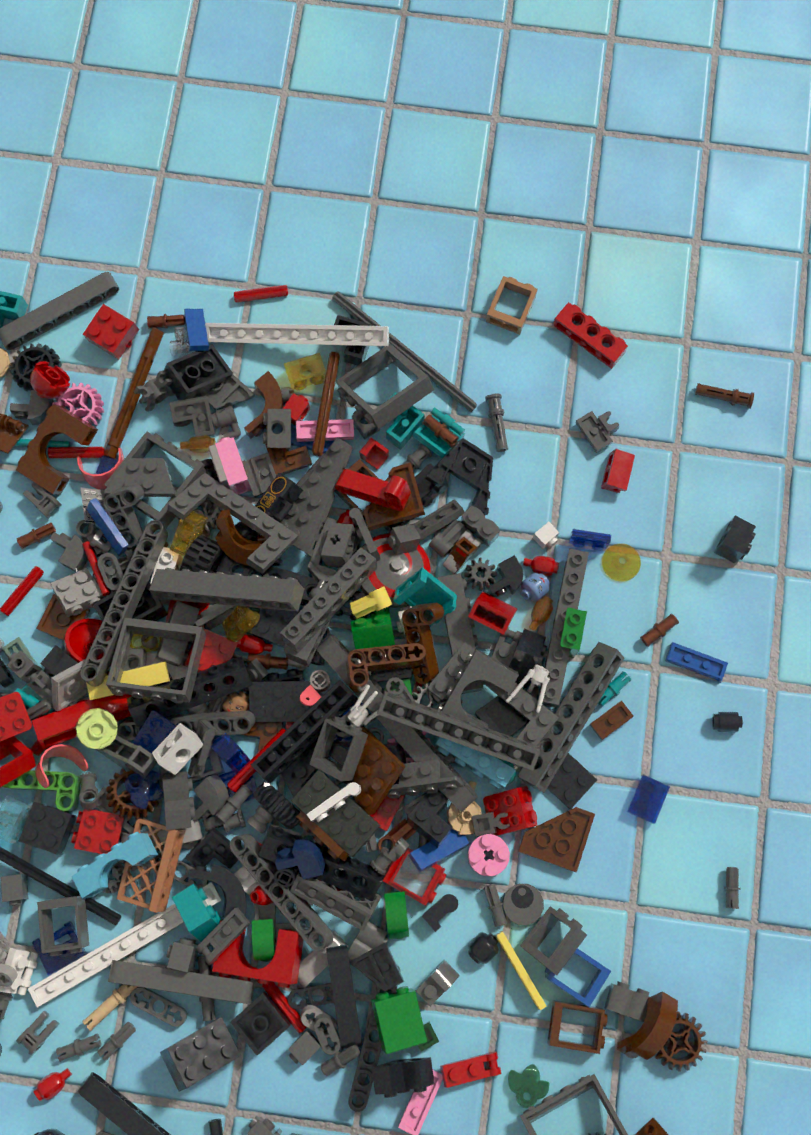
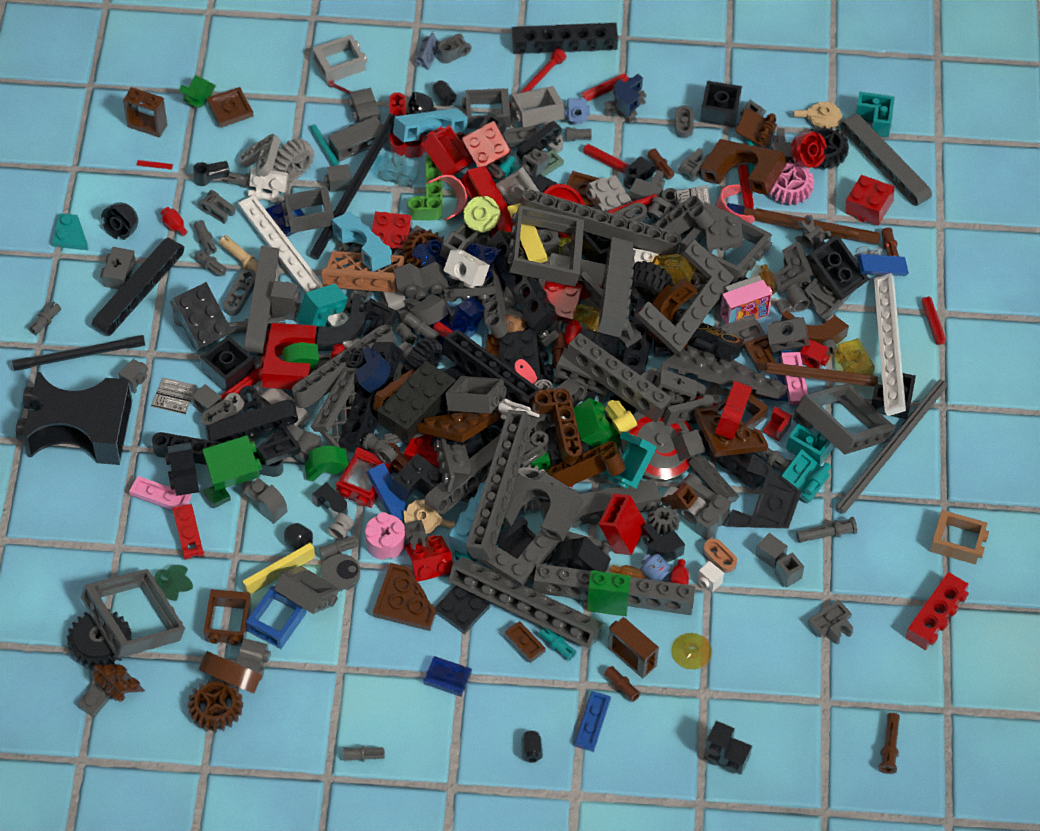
camera: 85 degrees right, 20 degrees down
black brick [19,802,77,855] -> none
dark grey connector [78,772,99,810] -> none
blue tile [86,498,128,556] -> none
dark grey plate [196,908,251,965] -> none
white plate [307,782,361,822] -> none
dark grey axle [321,1045,360,1076] -> none
copper pin [423,414,459,447] -> none
white plant [506,665,550,713] -> none
clear blue plate [569,529,611,551] -> none
red hinge [601,449,635,493] -> none
none -> light grey sticker [151,377,197,415]
none -> light grey wheel [327,513,354,540]
none -> reddish brown window [608,616,659,679]
none -> black piece [624,156,656,189]
none -> nougat plate [703,539,737,573]
none -> dark grey brick [755,533,788,569]
none -> dark grey brick [775,552,804,588]

